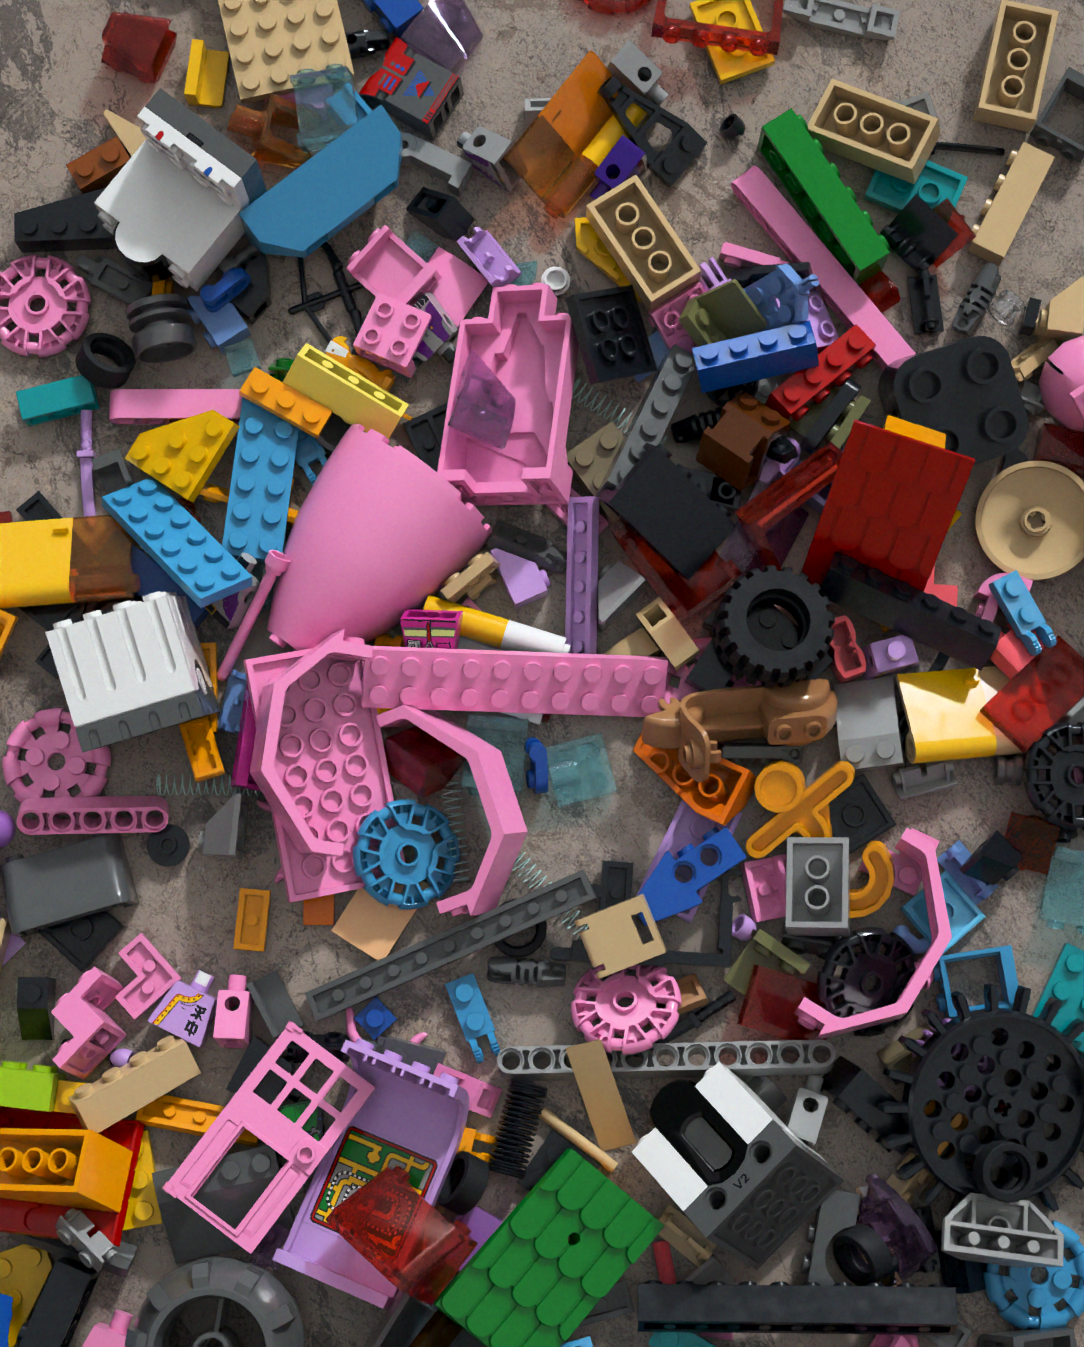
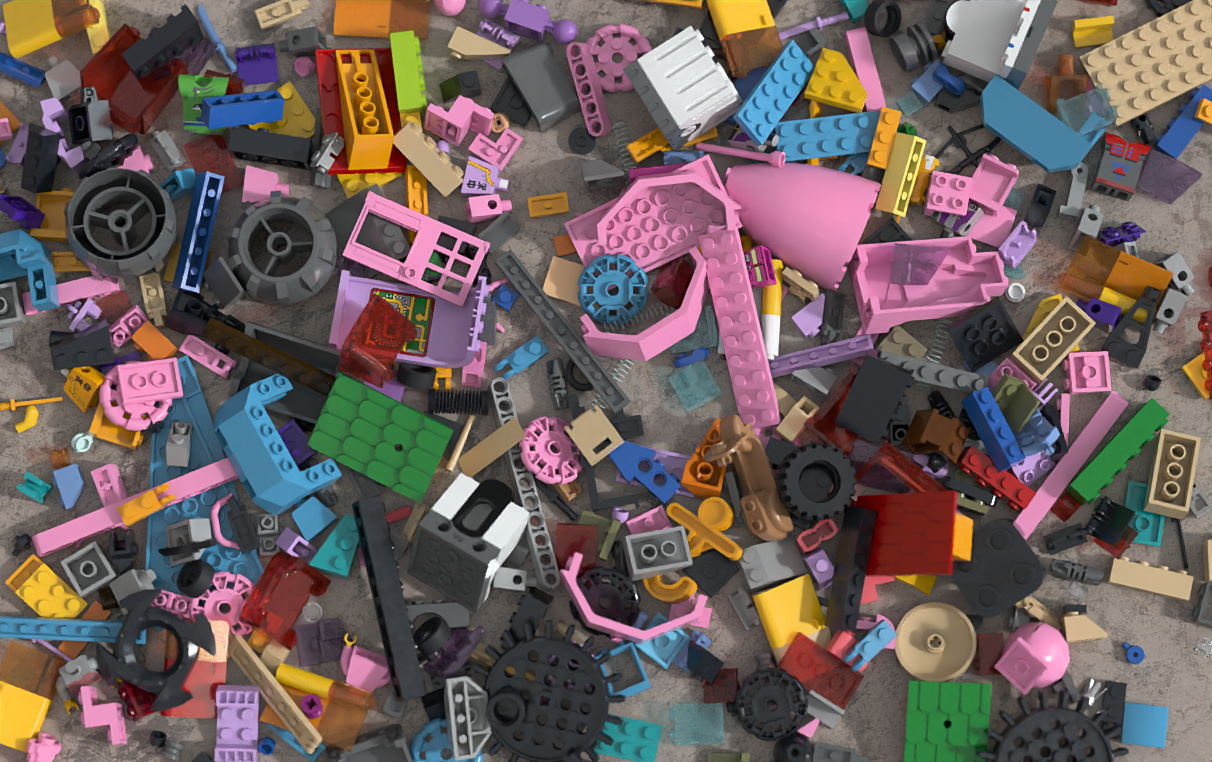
camera: 75 degrees right, 0 degrees up
none -> light nougat tile [491,112,510,133]
none -> bright pink plate [1062,351,1112,395]
none -> dark purple hinge [1097,221,1146,249]
none -> light grey torso [1153,251,1195,296]

